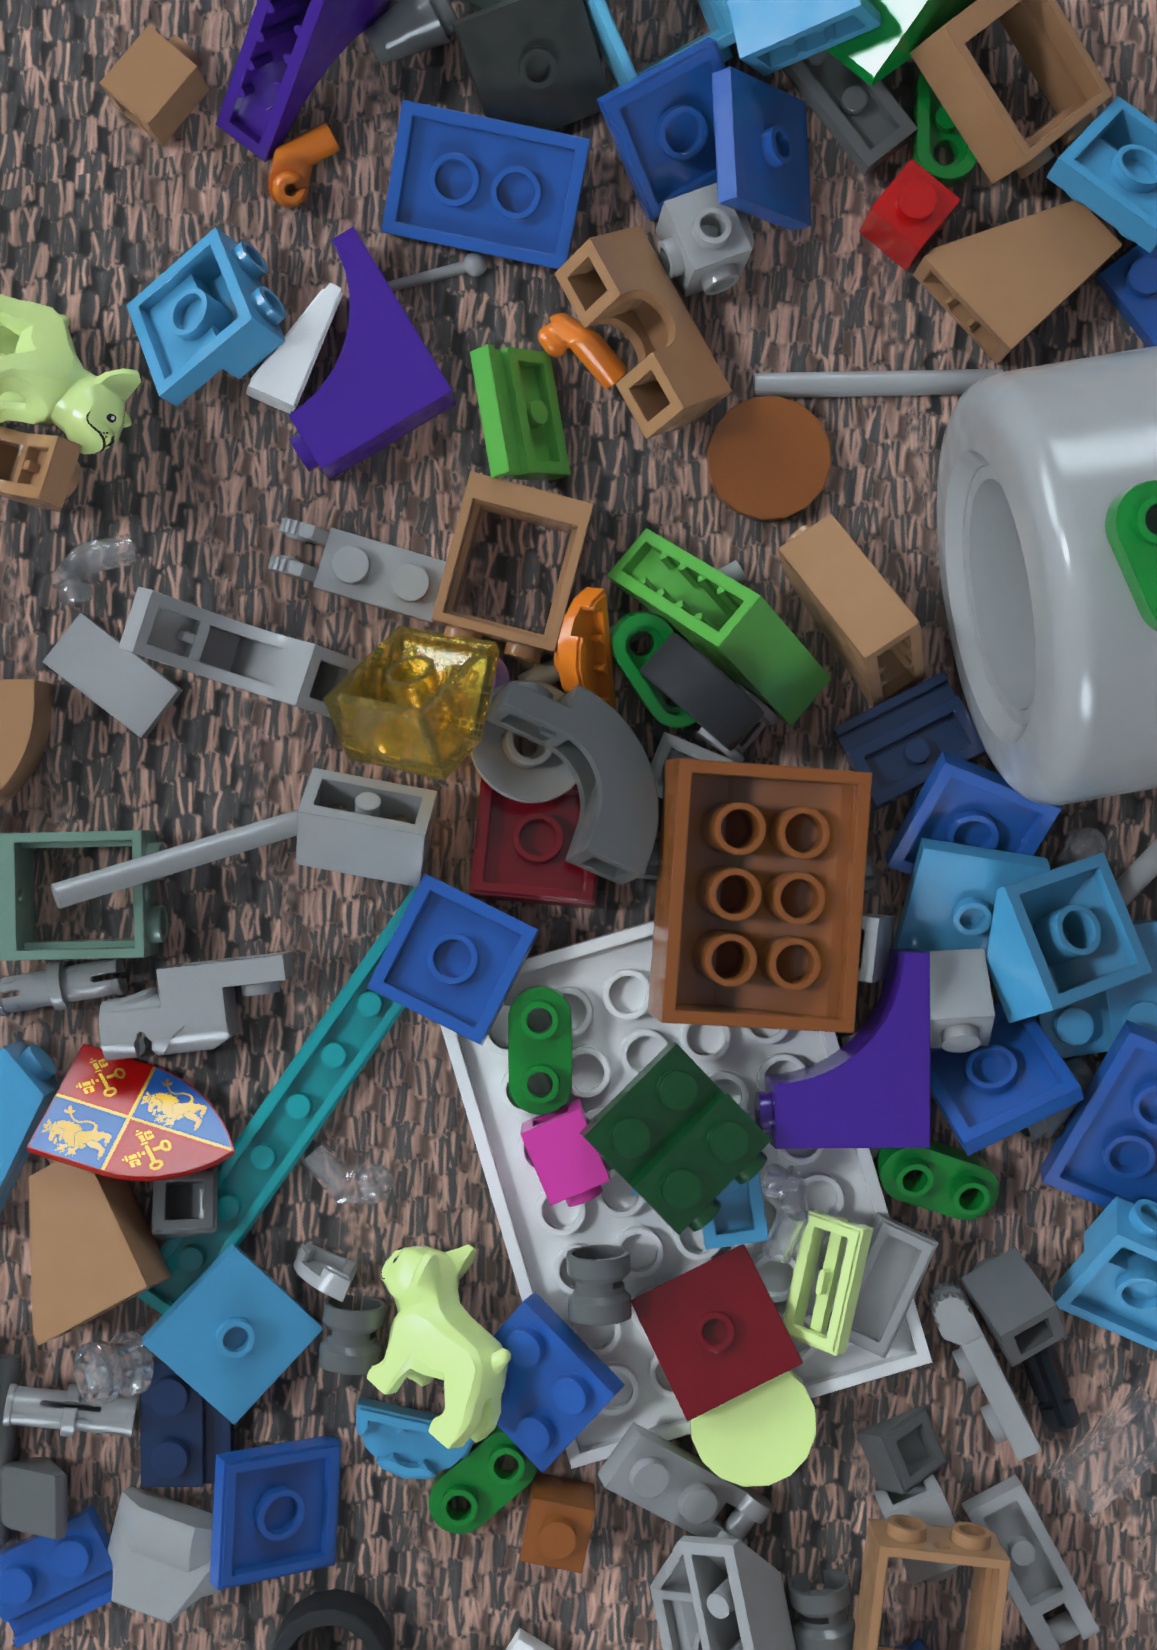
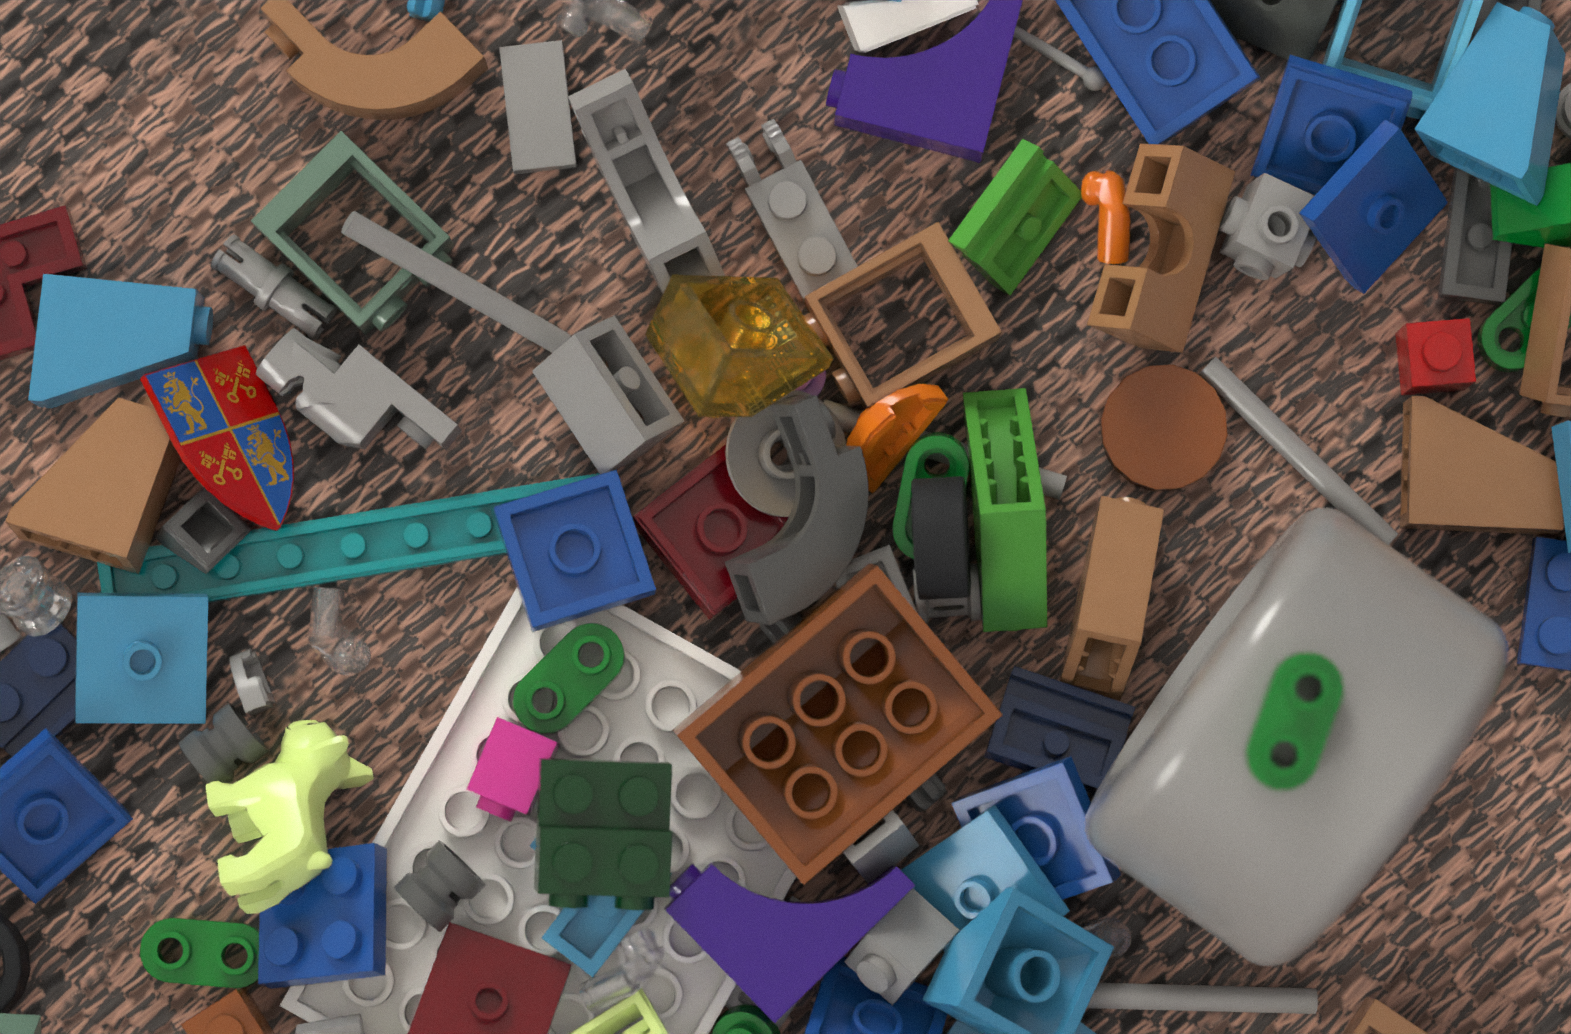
camera: 50 degrees right, 5 degrees down
dark azure plate [356,1397,474,1479] -> none

